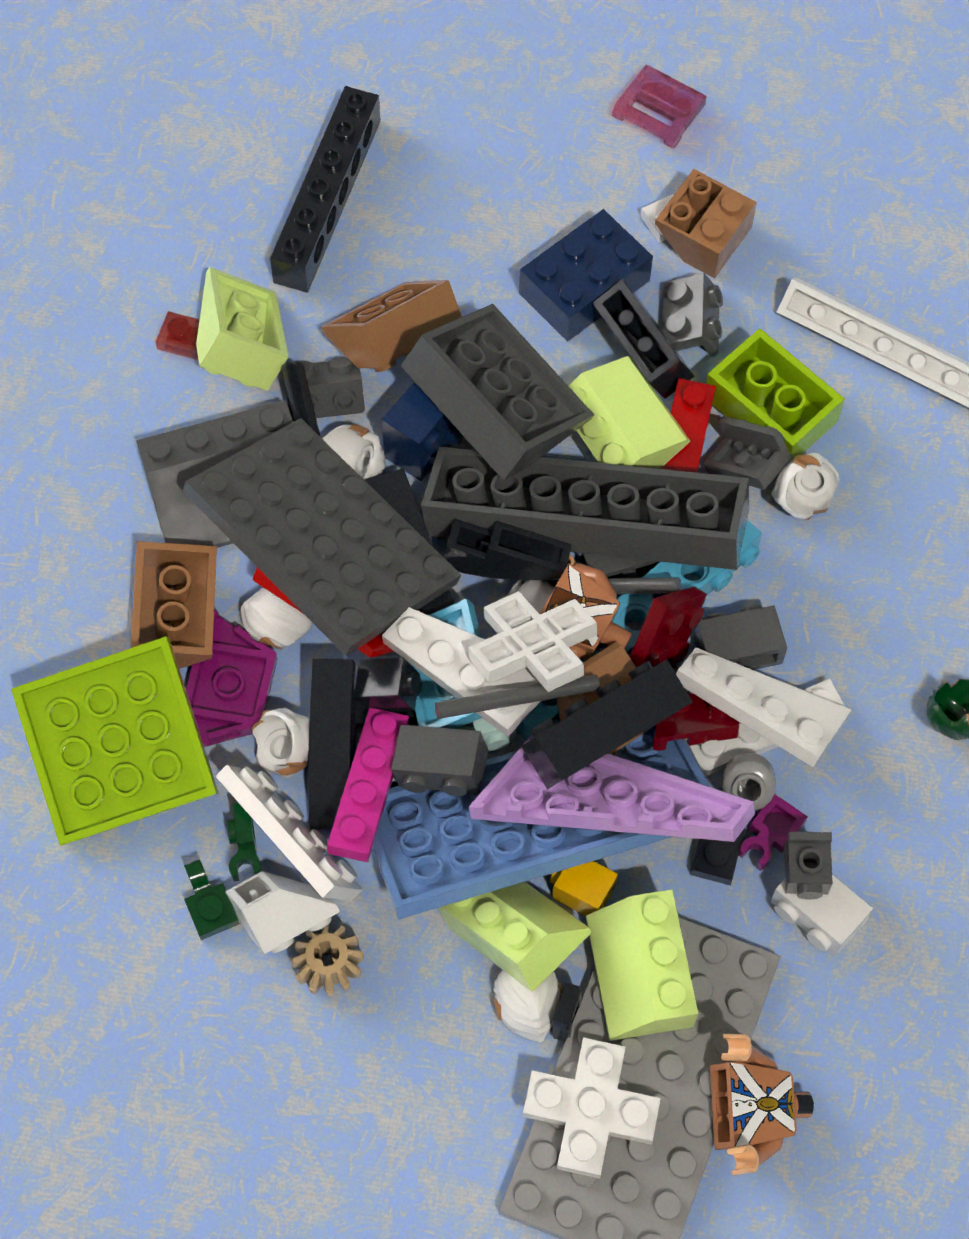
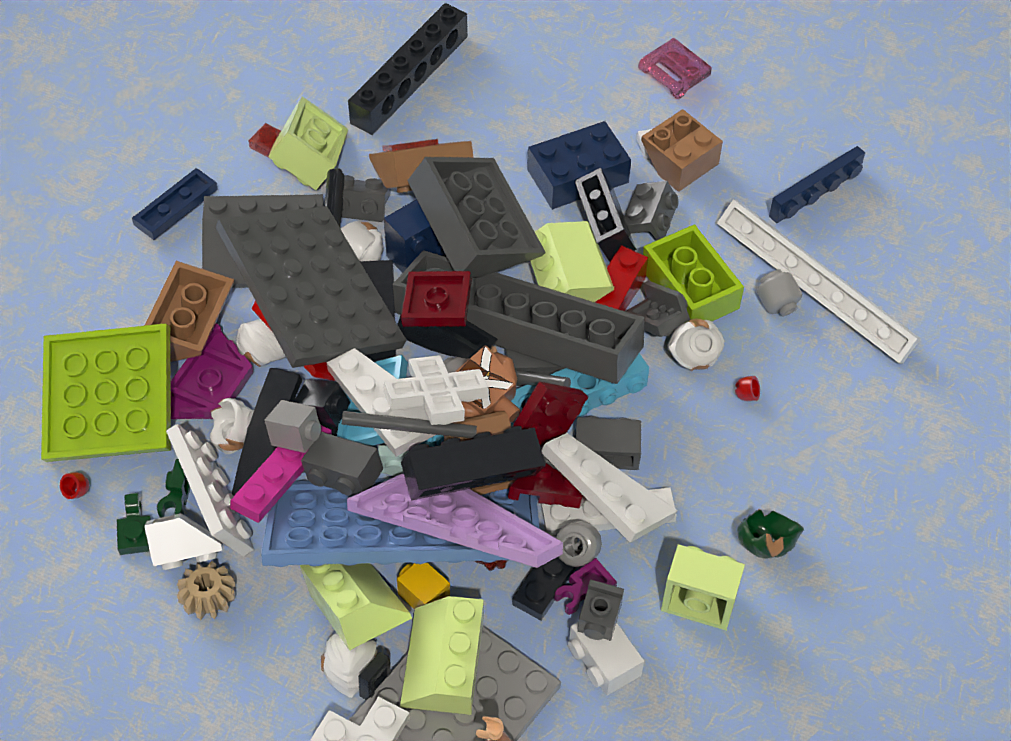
camera: 15 degrees right, 10 degrees down
none -> red hinge [60,472,90,499]
none -> dark blue plate [132,168,218,240]
none -> light grey brick [264,400,321,453]
none -> clear red piece [382,139,439,151]
none -> dark red plate [401,271,472,326]
none -> yellowish green brick [661,544,745,631]
none -> red hinge [735,376,760,401]
none -> light grey head [757,269,803,317]
none -> dark blue plate [769,146,866,224]

